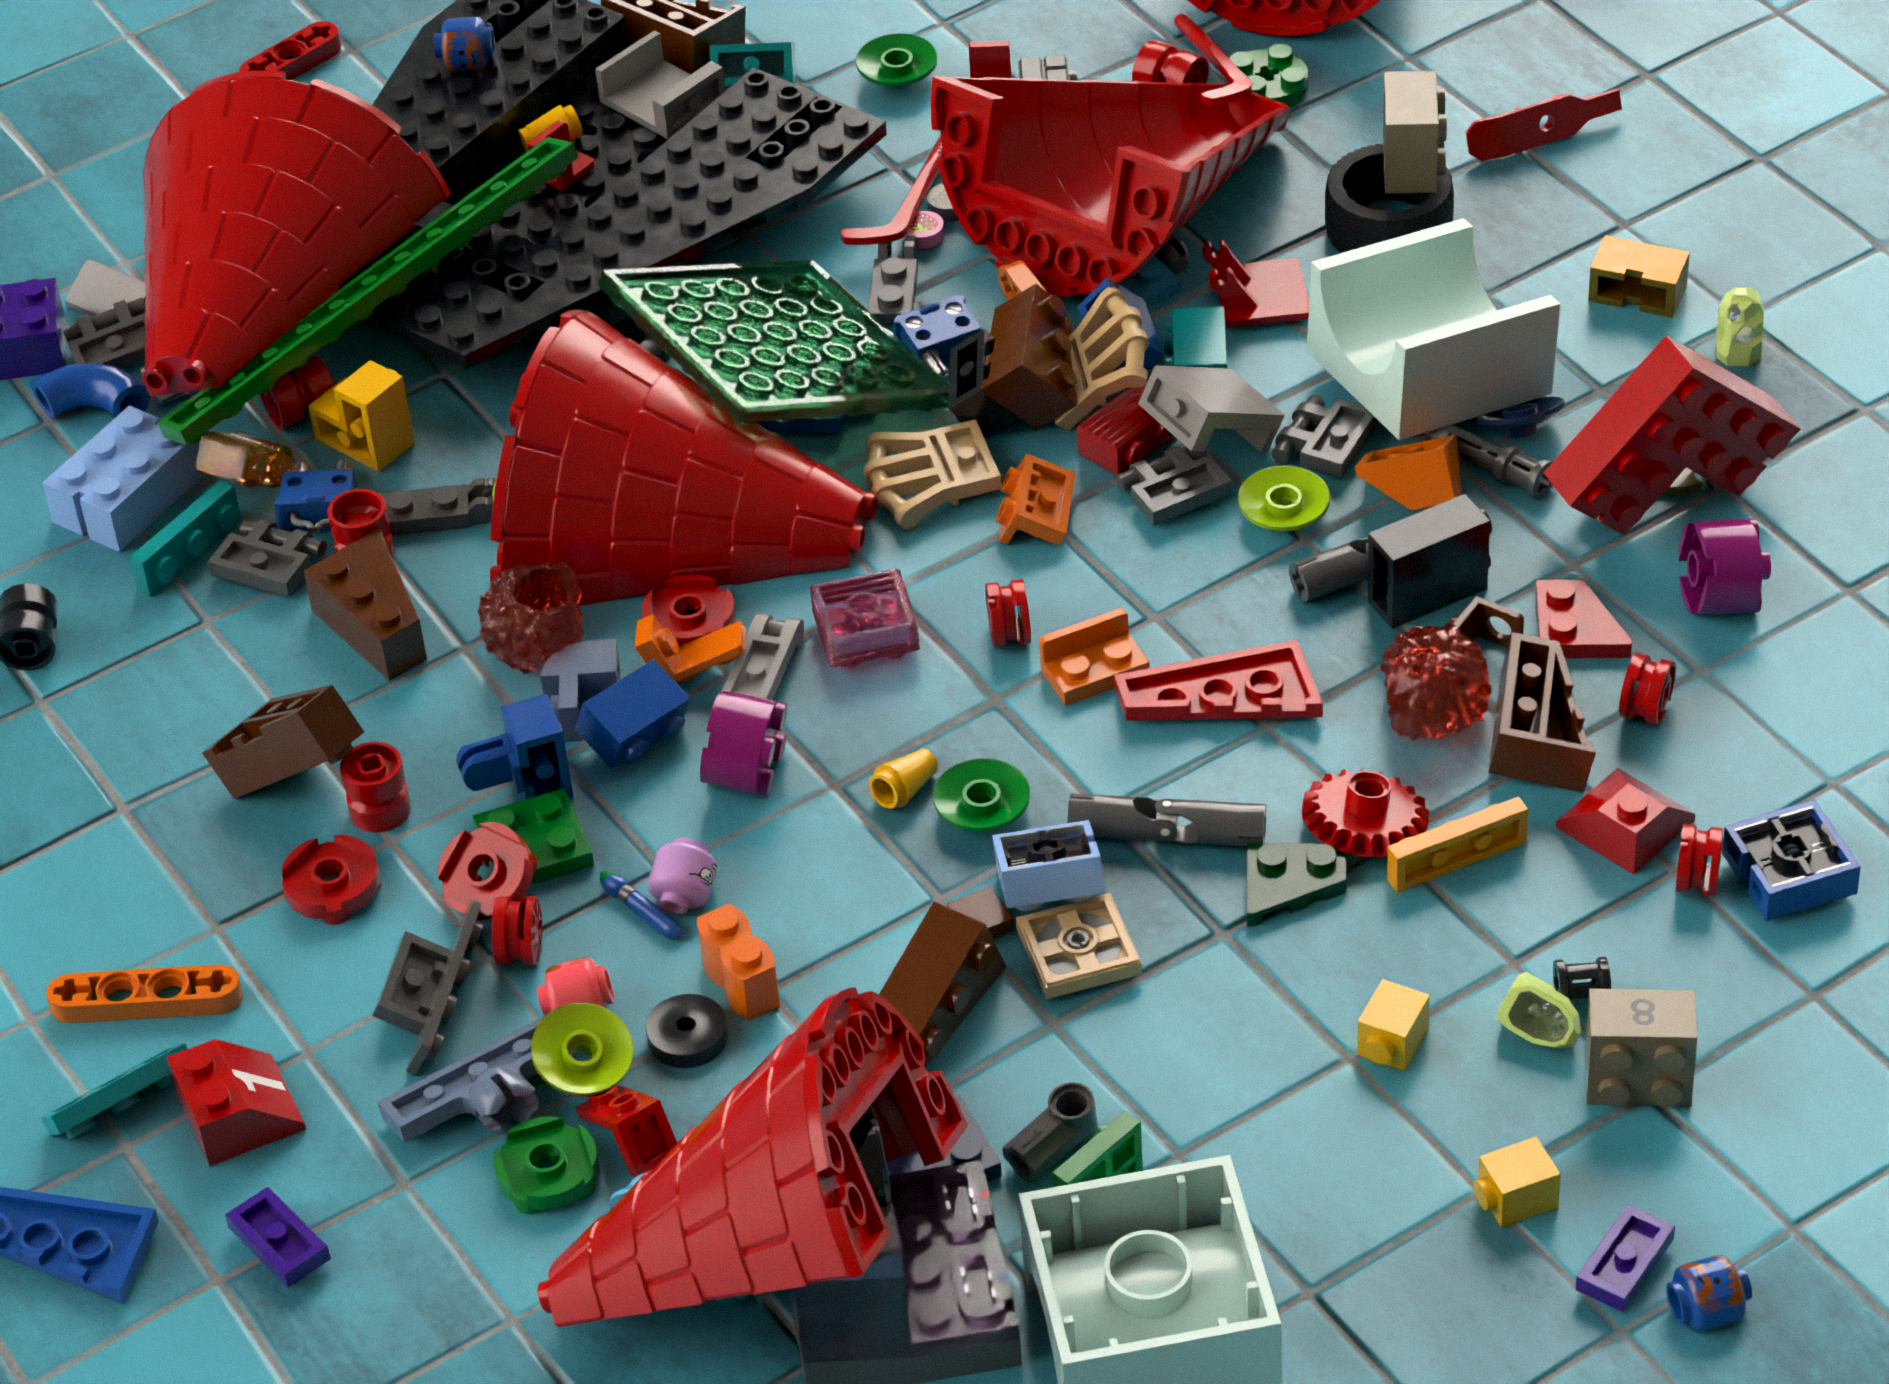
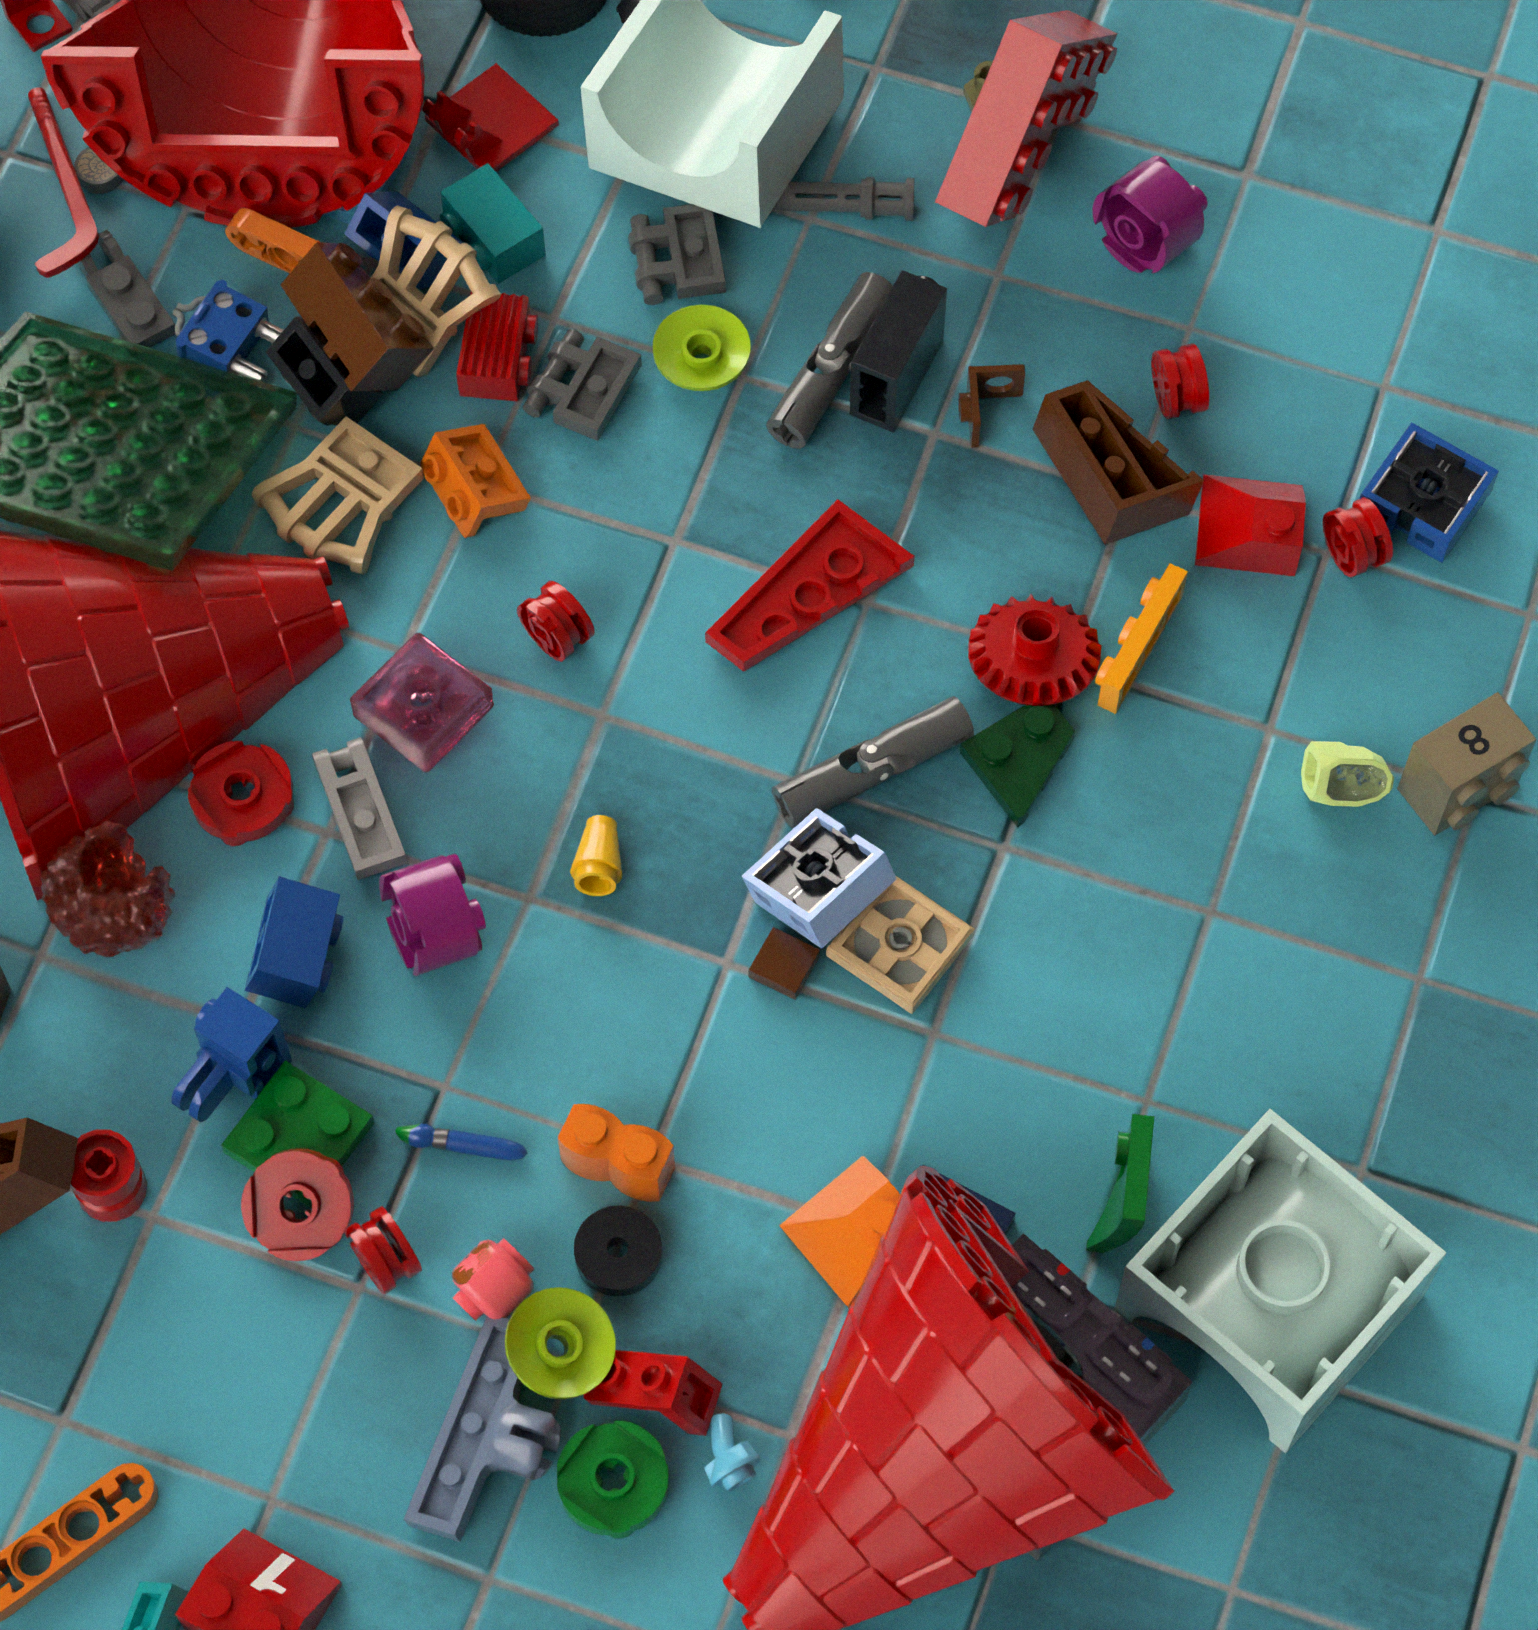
camera: 40 degrees left, 20 degrees up
red plate [281,835,382,925] -> none
dark grey bracket [372,899,483,1075] -> none
sand blue brick [540,639,621,742] -> none
orange bracket [635,614,746,683] -> none
lavender head [648,838,717,914] -> none
reddish brown wedge [879,901,1007,1068] -> none
bright pink tile [903,211,944,249] -> none
green dish [933,758,1030,832] -> none
dark grey piece [1002,1082,1098,1182] -> none
orange bracket [1039,608,1150,706] -> none
light grey panel [1138,365,1285,452] -> none
orange slope [1355,434,1462,510] -> none
yellow brick [1357,979,1430,1071] -> none
clear red hair [1380,623,1492,741] -> none
yellow brick [1473,1136,1560,1228] -> none
dark blue dish [1475,396,1565,438] -> none
wing [1535,579,1632,658] -> none
black bush [1553,956,1611,1000] -> none

